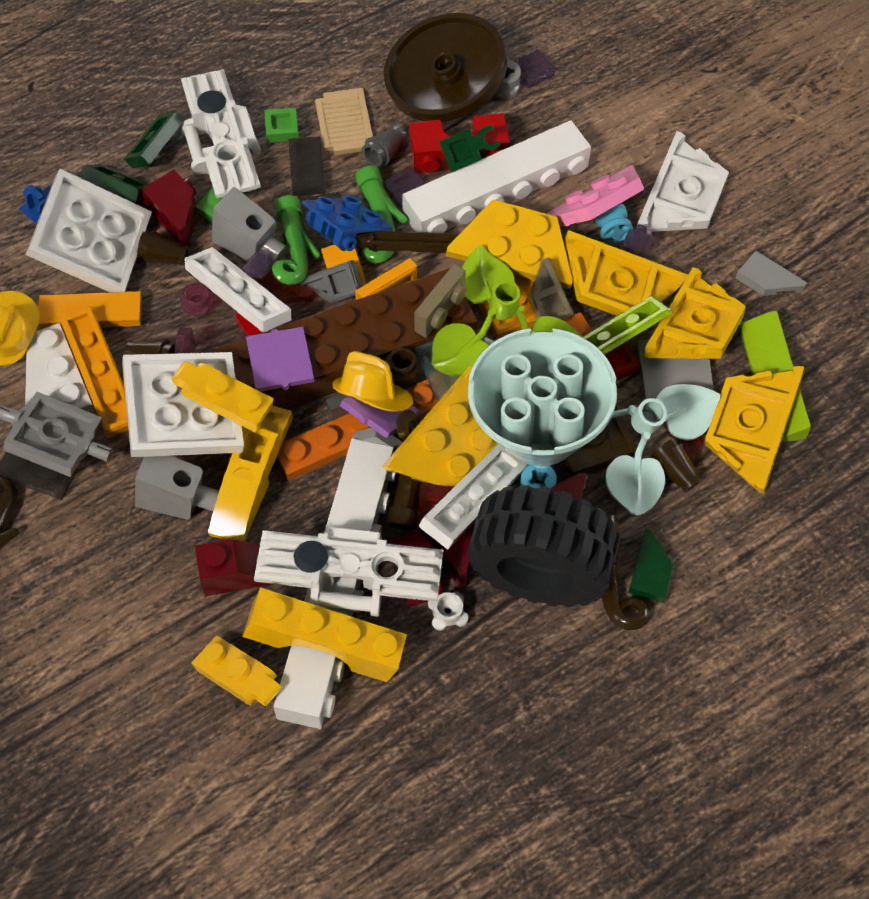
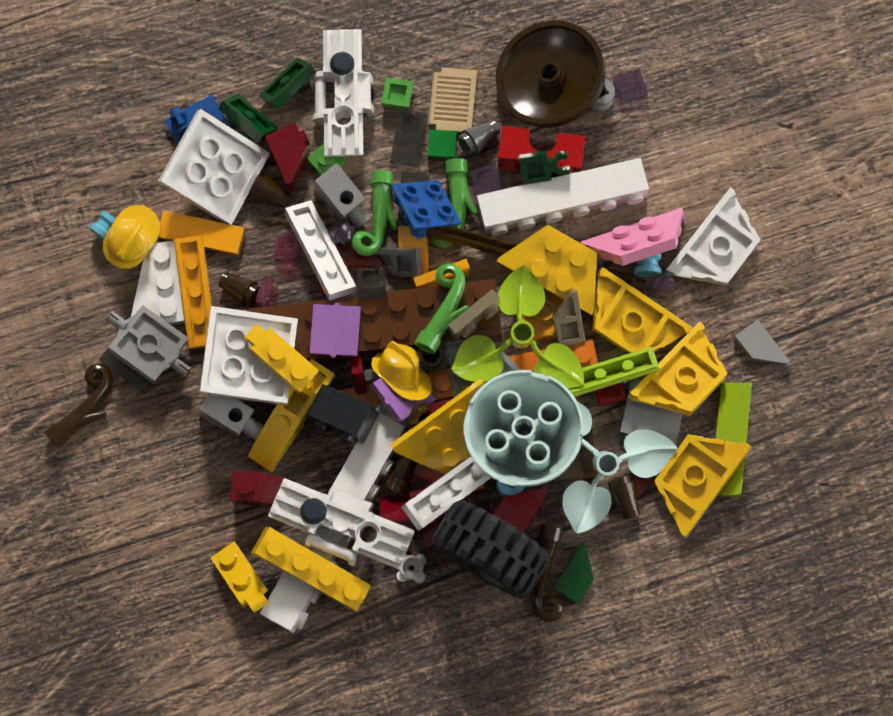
camera: 20 degrees right, 15 degrees up
none -> black brick [307,384,379,444]
none -> dark red tile [350,353,367,394]
none -> clear smoke tile [356,267,387,300]
none -> bright green plant [414,263,469,354]
none -> green tile [428,130,457,160]

